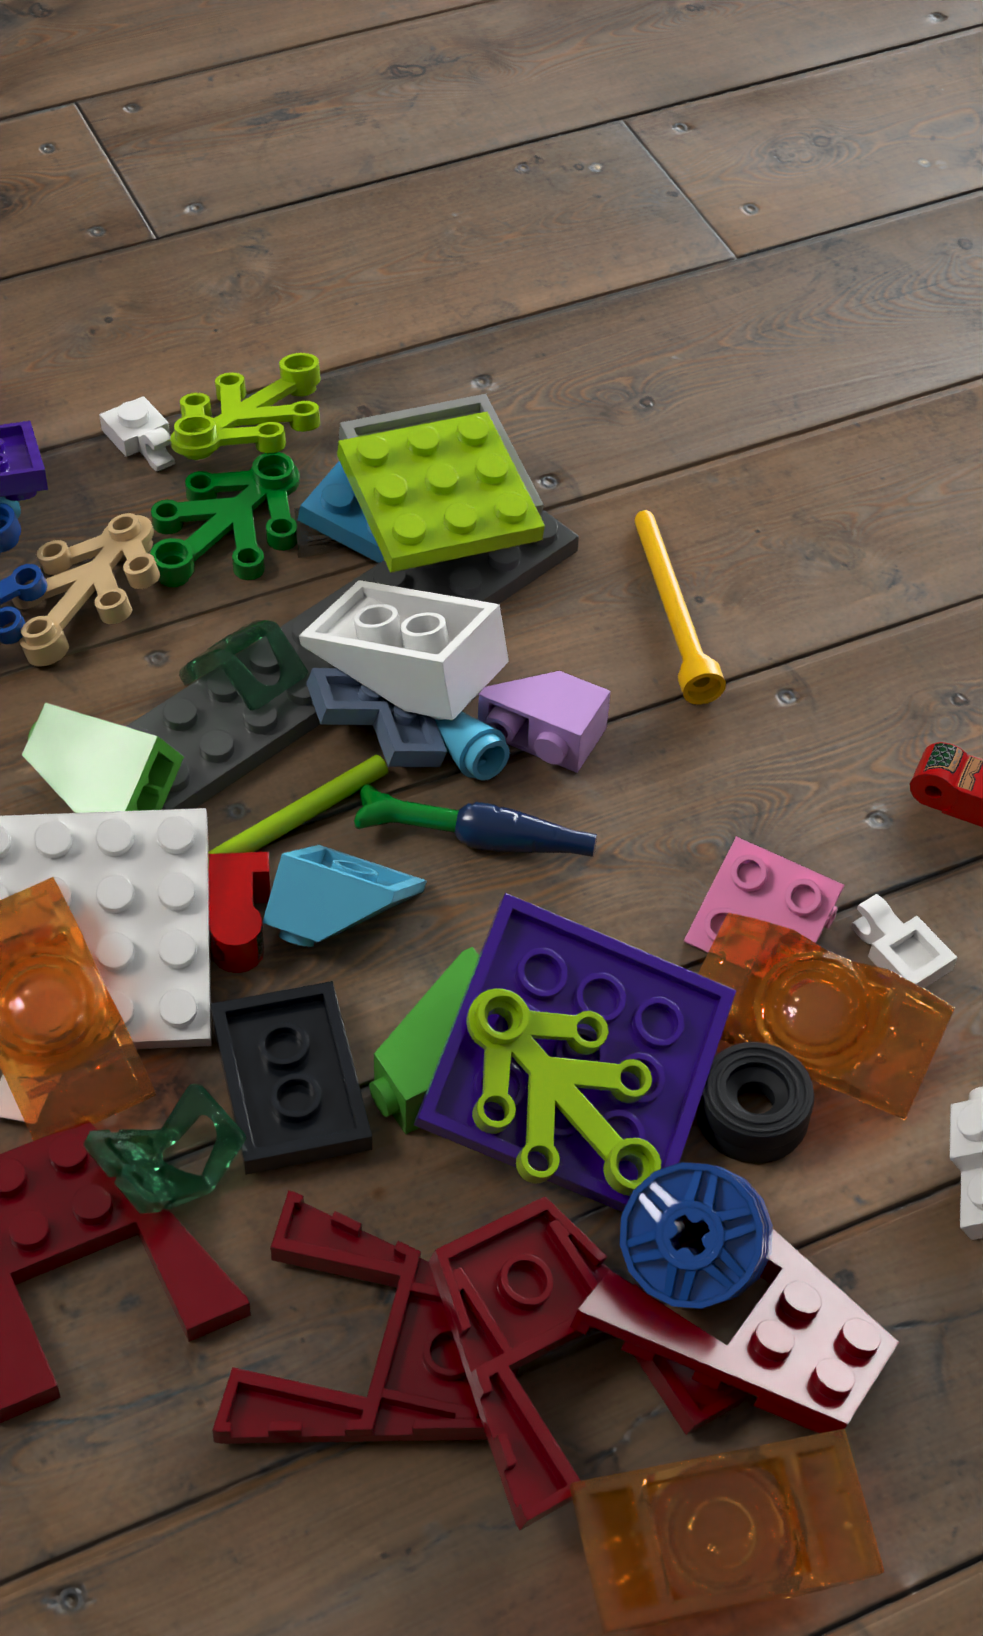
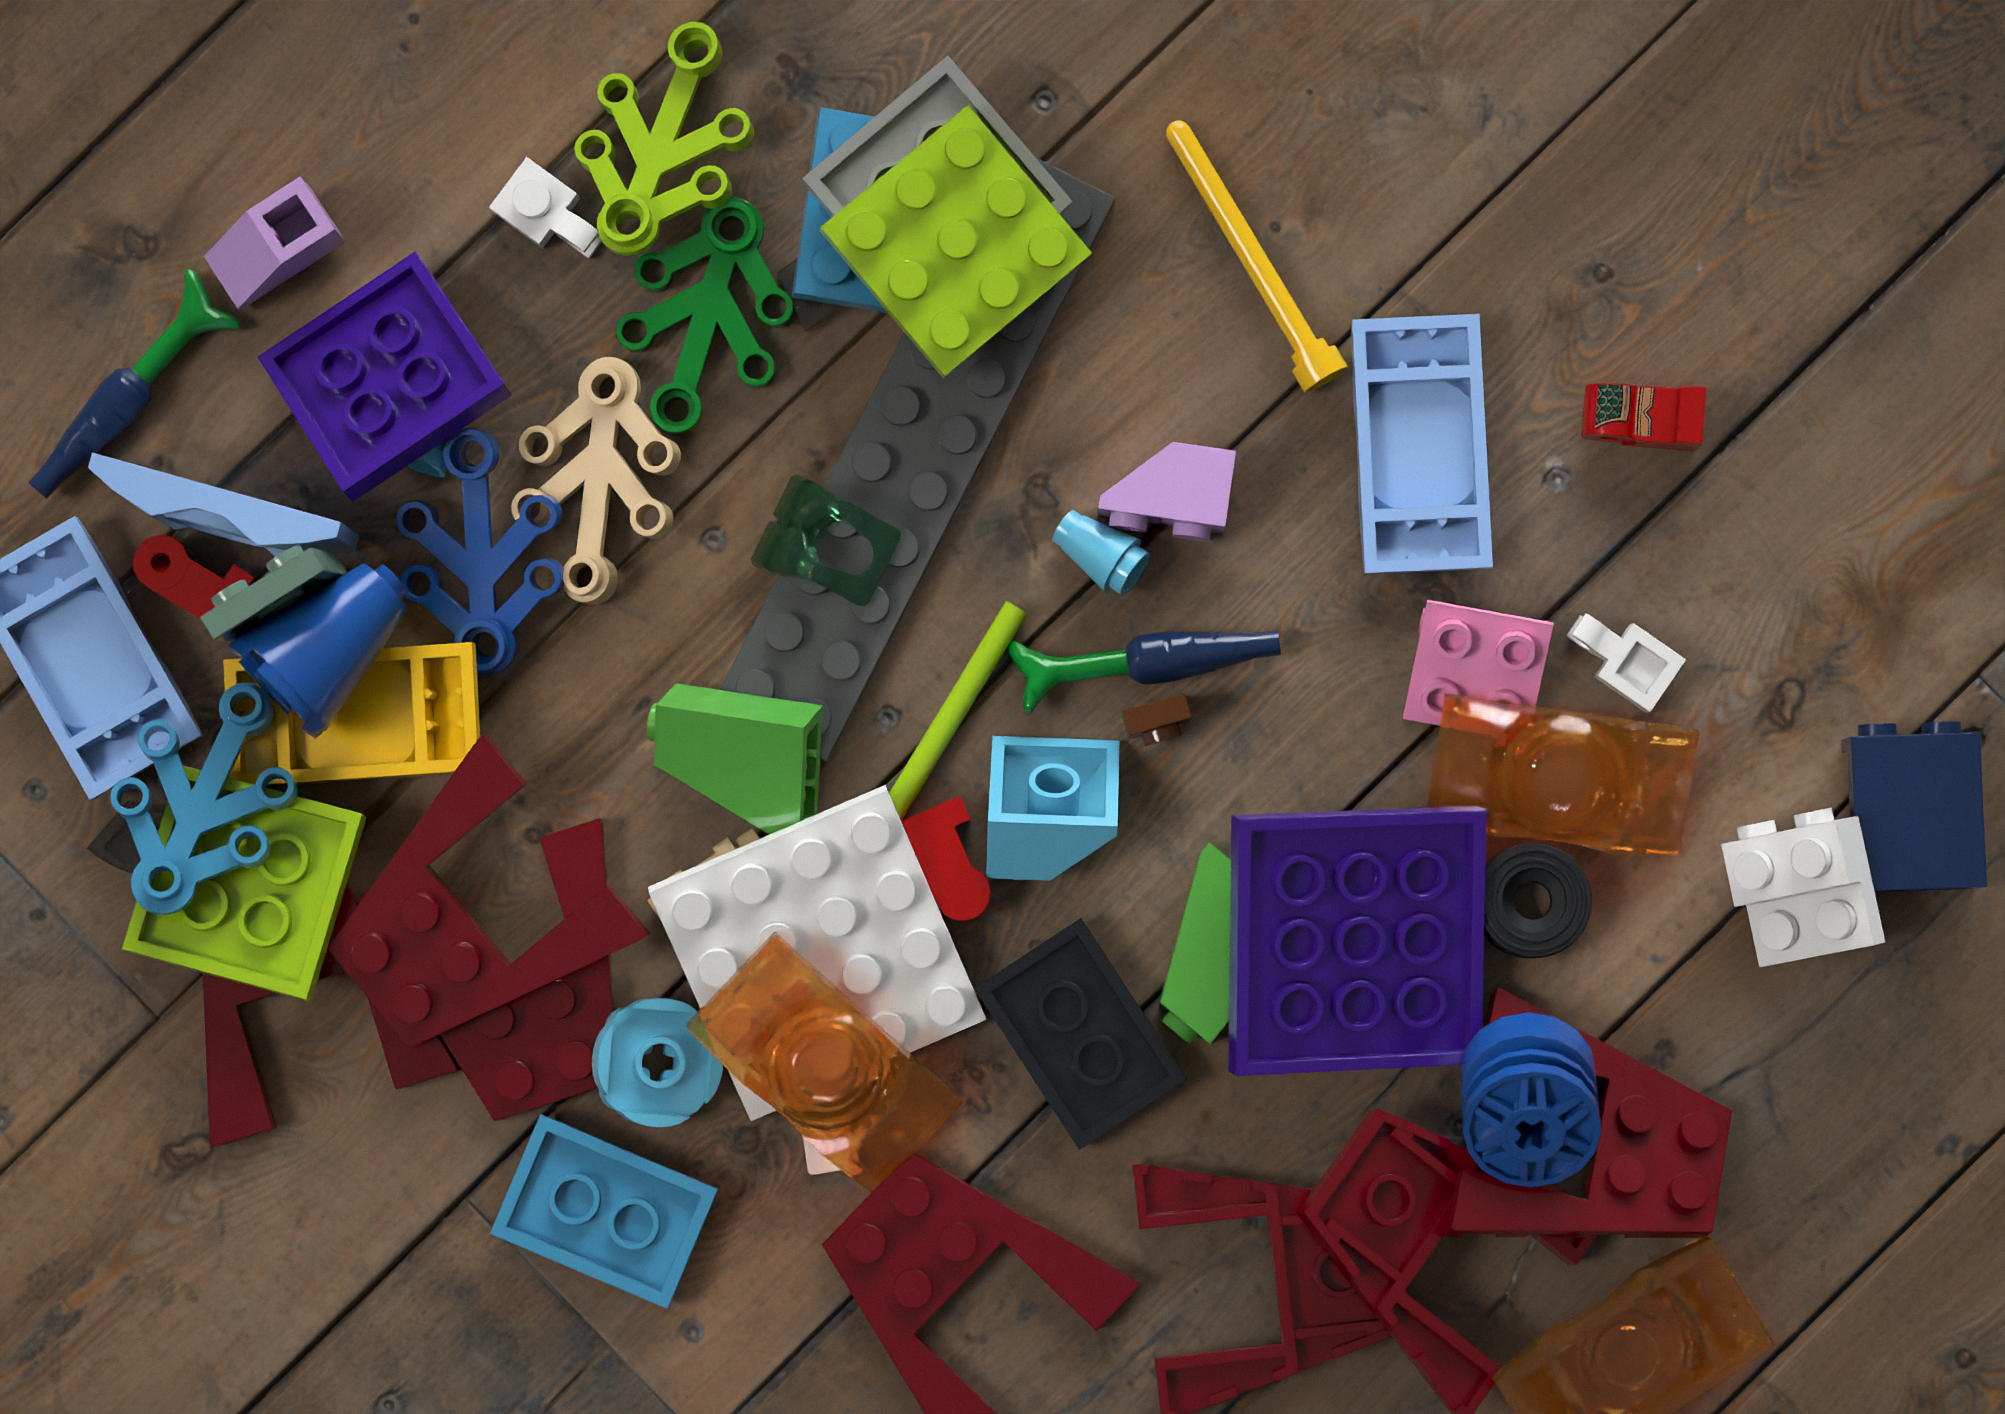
camera: 10 degrees left, 35 degrees up
clear green piece [84,1084,247,1214] -> none
white slope [299,580,509,721] -> none
sand blue plate [306,668,447,767] -> none
lime plant [466,989,661,1196] -> none
none -> reddish brown plate [1122,693,1191,746]
none -> light blue slope [1351,314,1493,575]

